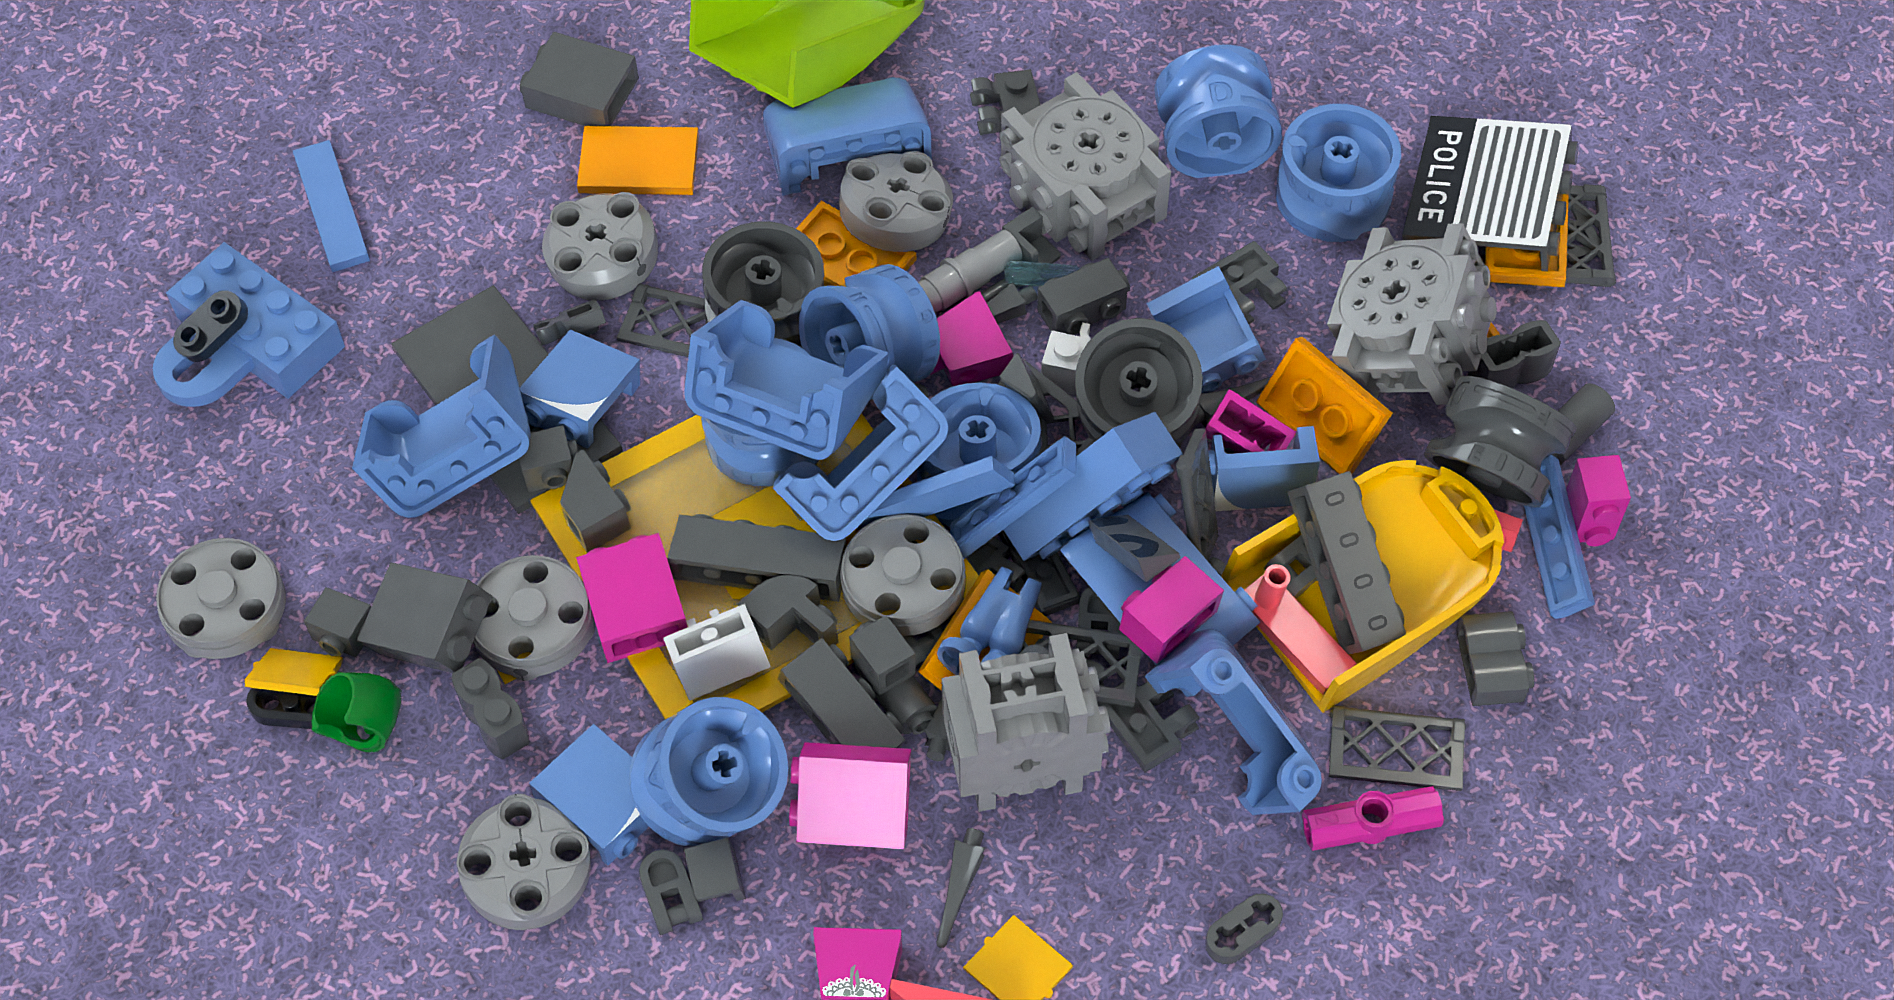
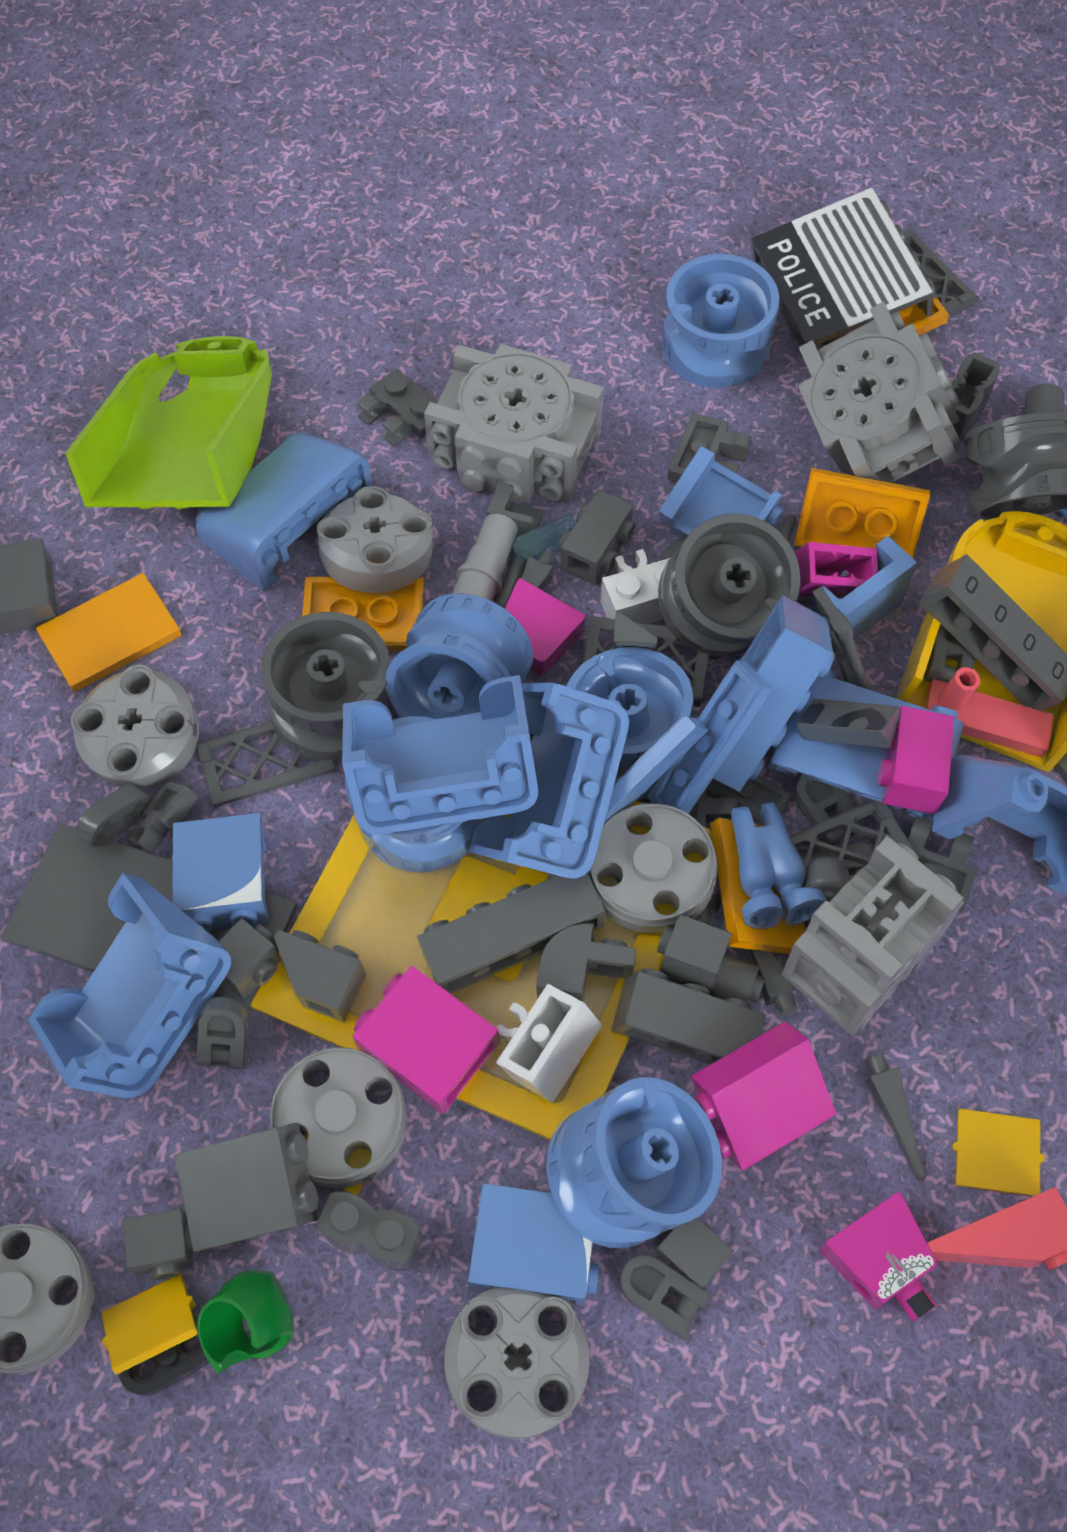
camera: 35 degrees left, 5 degrees up
medium blue piece [1154,45,1282,178] -> none
none -> dark grey beam [76,783,151,847]
none -> dark grey plate [197,997,247,1069]

